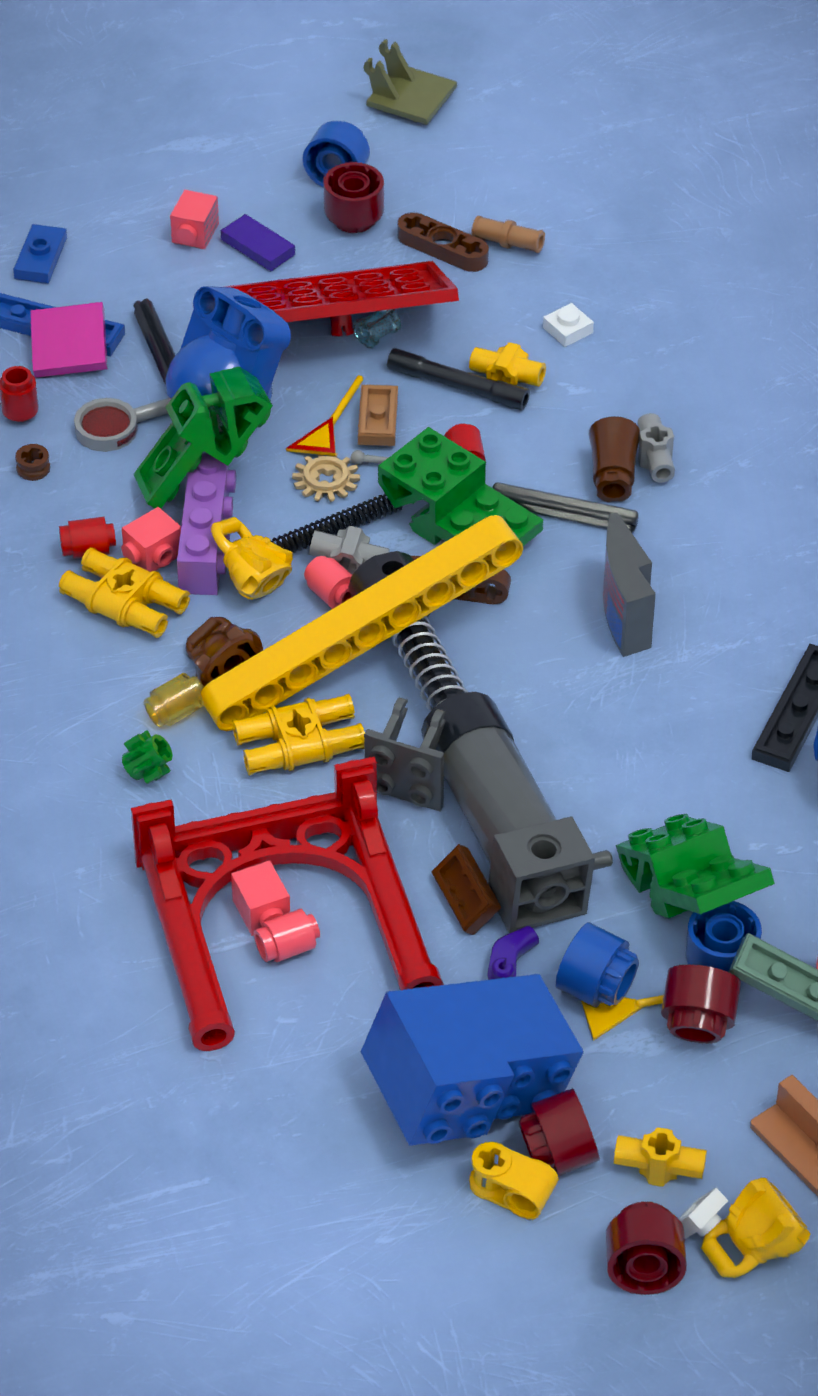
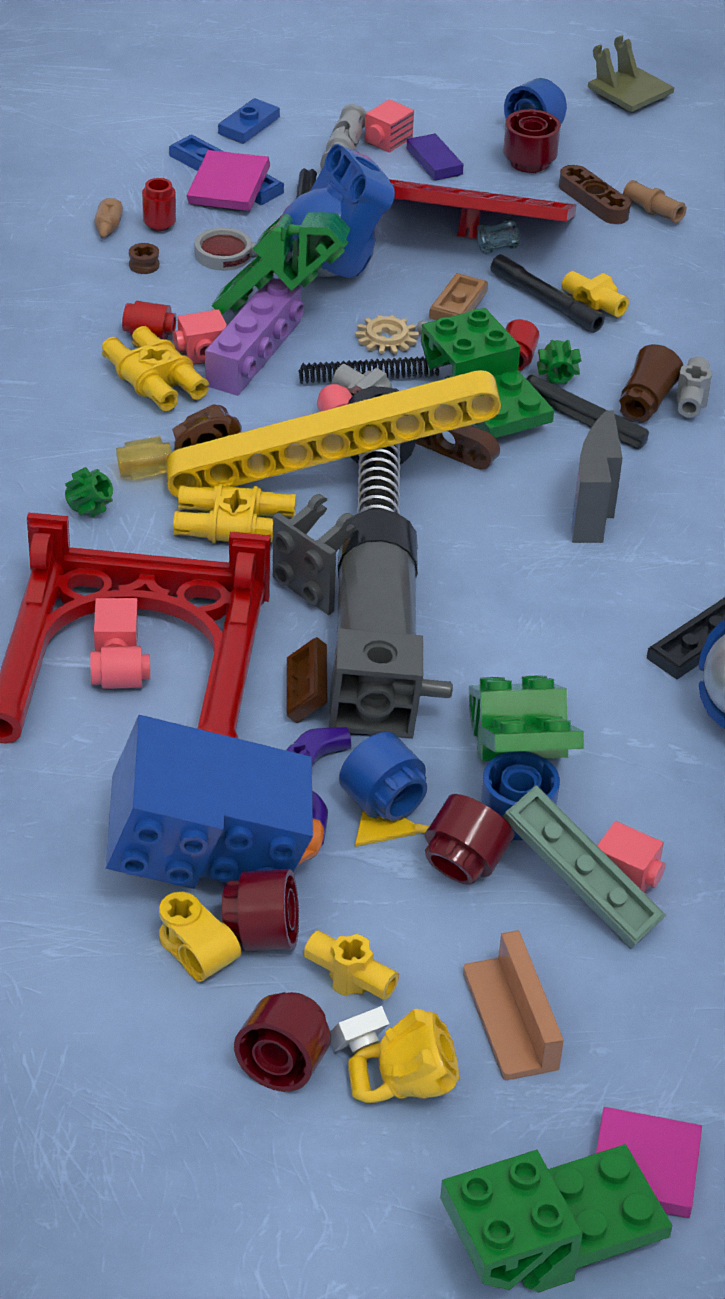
camera: 20 degrees right, 5 degrees down
yellow piece [211,517,293,600] -> none
yellow piece [286,375,363,456] -> none
white plate [543,303,594,347] -> none
none -> light grey piece [320,104,366,169]
none -> green gear [537,340,582,384]

